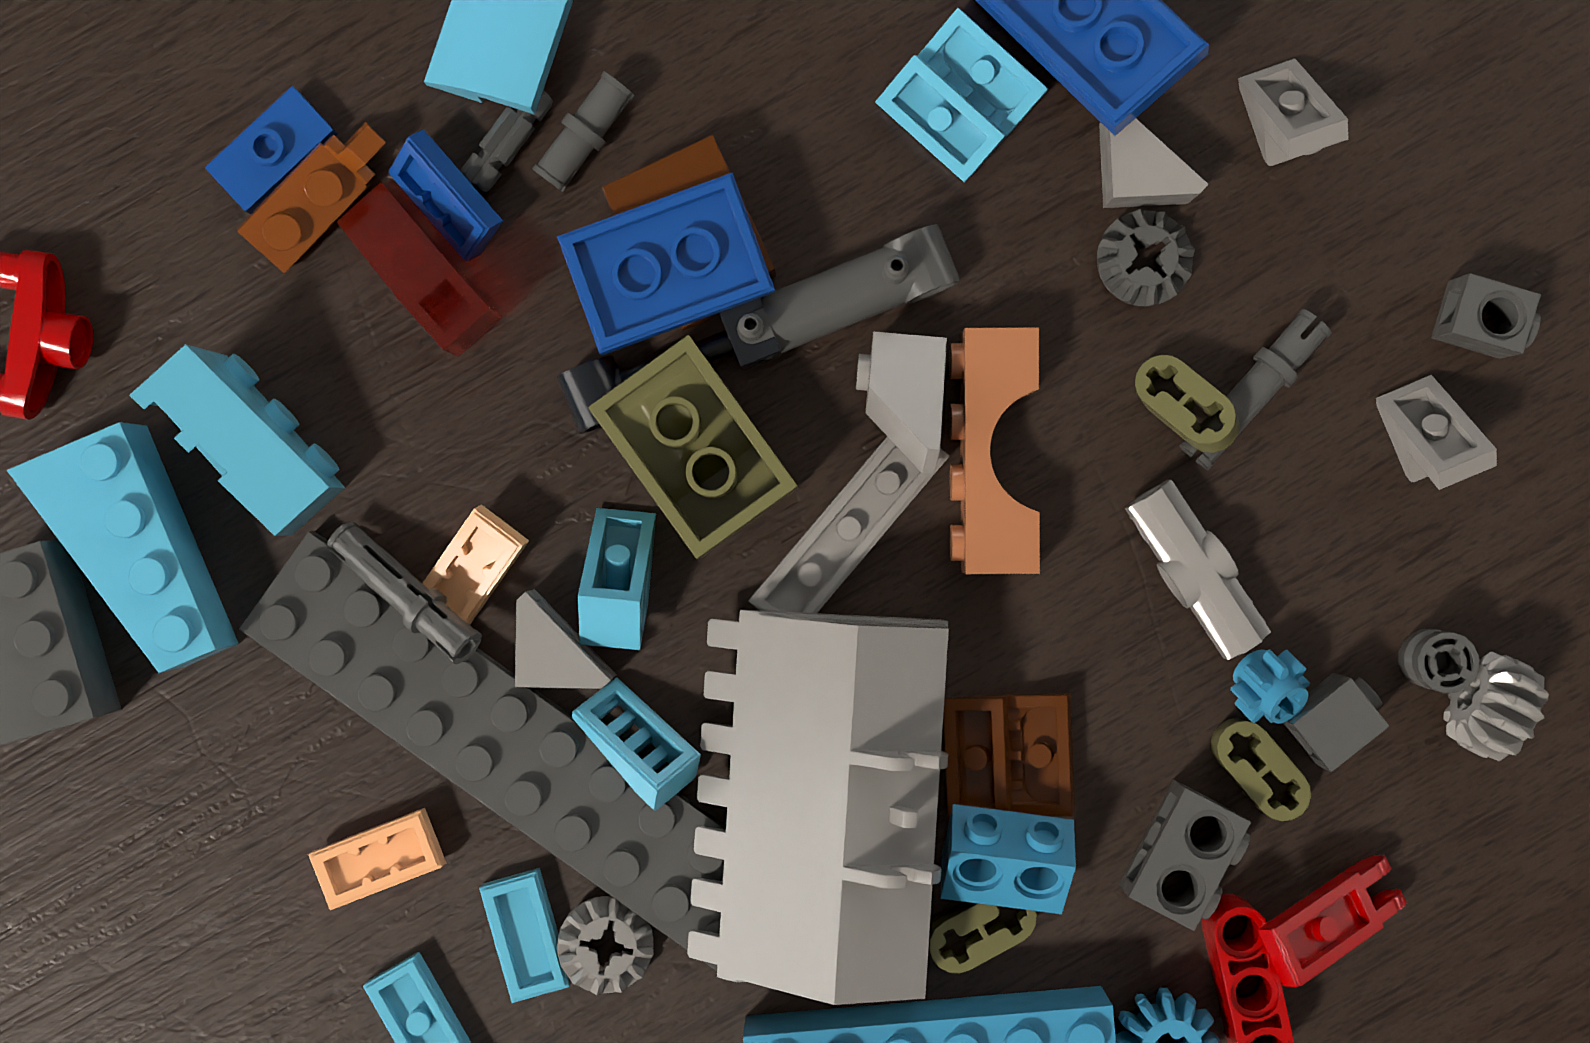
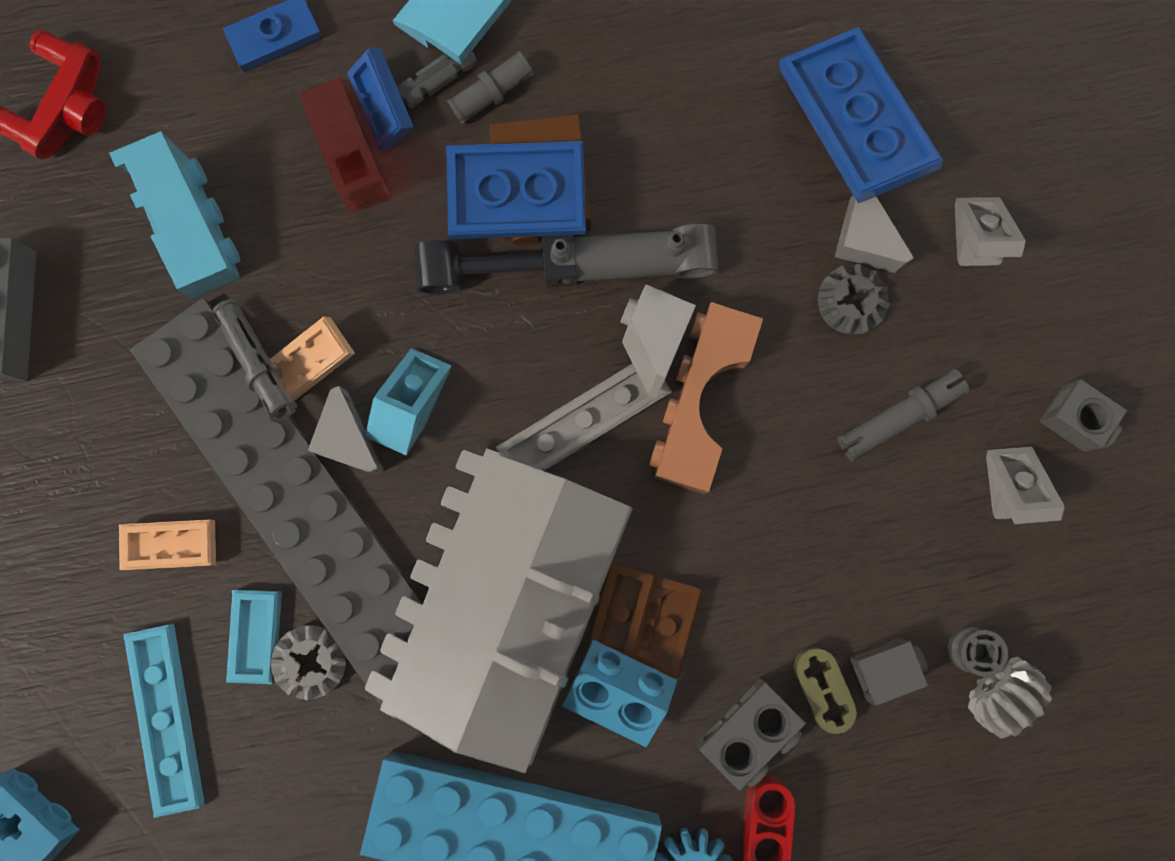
camera: 15 degrees right, 5 degrees down
medium azure wedge [7,422,239,673] -> none
dark orange hinge [237,122,386,273] -> none
medium azure slope [572,677,701,811] -> none
olive slope [588,335,799,559] -> none
medium azure slope [875,8,1049,183] -> none
olive beam [929,902,1037,973] -> none
light grey piece [1125,480,1271,660] -> none
olive beam [1135,355,1240,453] -> none
dark azure gear [1231,649,1310,724] -> none
red hinge [1257,854,1407,987] -> none

